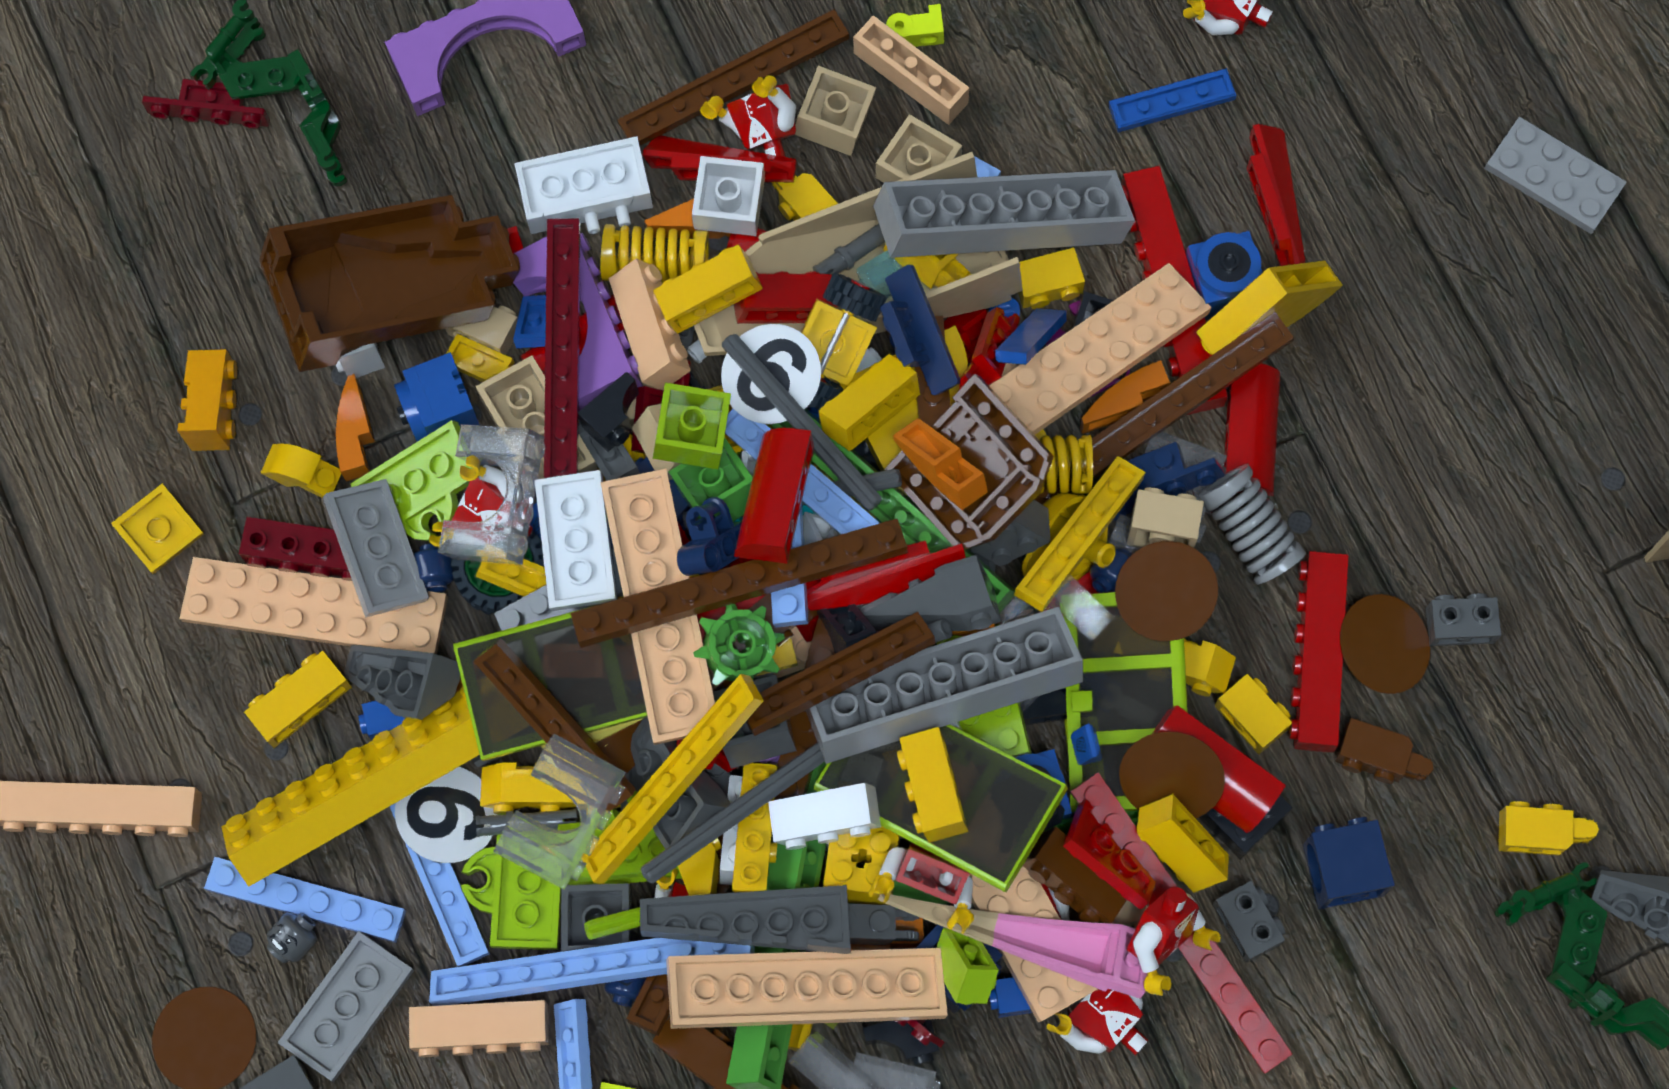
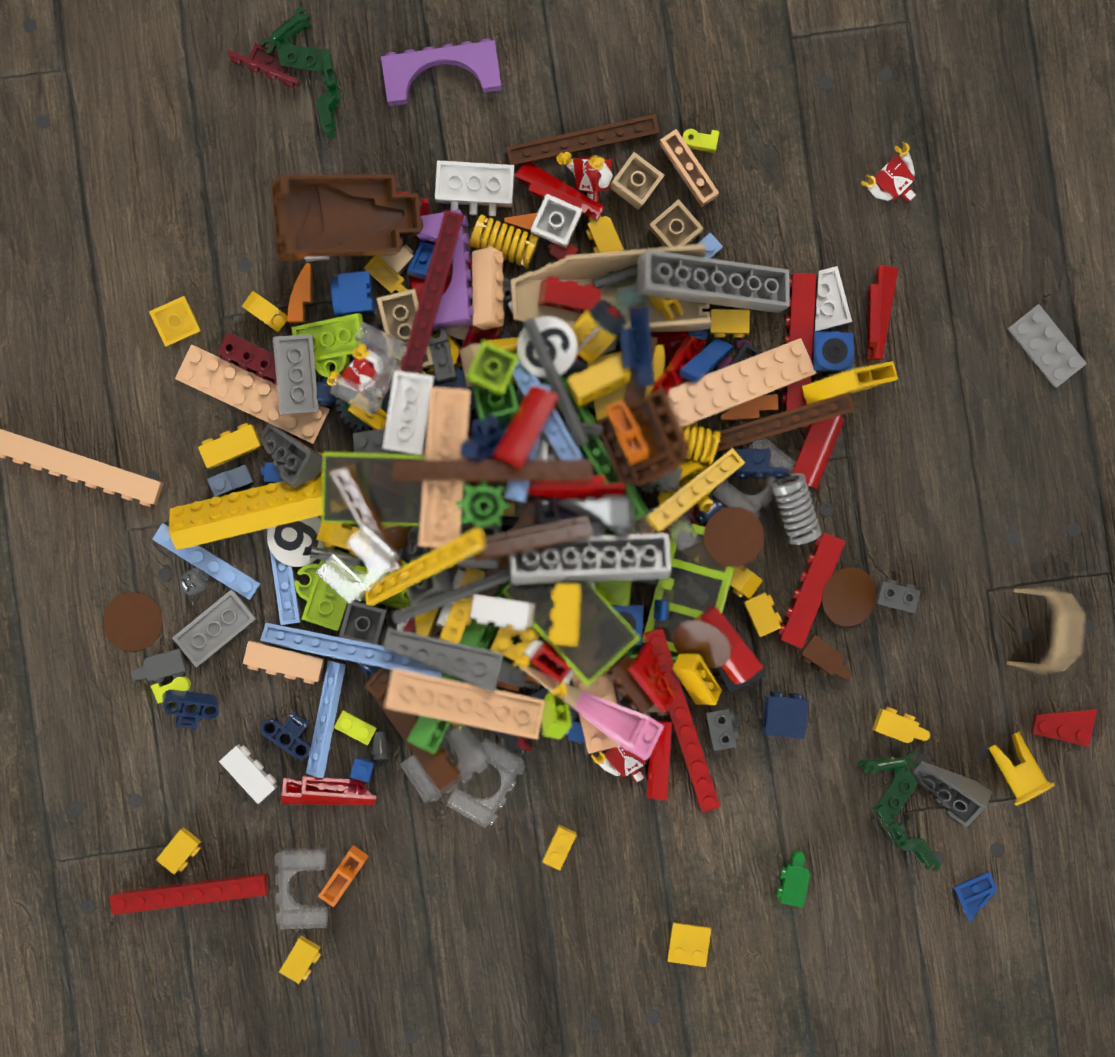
camera: 15 degrees right, 15 degrees up
light orange wedge [177,349,237,451] -> none
black arch [578,372,639,452] -> none
lime axle [584,907,640,940] -> none
yellow brick [653,244,763,334] -> none
blue tile [1108,68,1237,133] -> none
tan brick [1126,487,1204,548] -> none
torso [1127,887,1221,996] -> none
none -> sand blue arch [207,465,253,497]
none -> red brick [646,719,672,800]
none -> white wing [814,266,852,332]

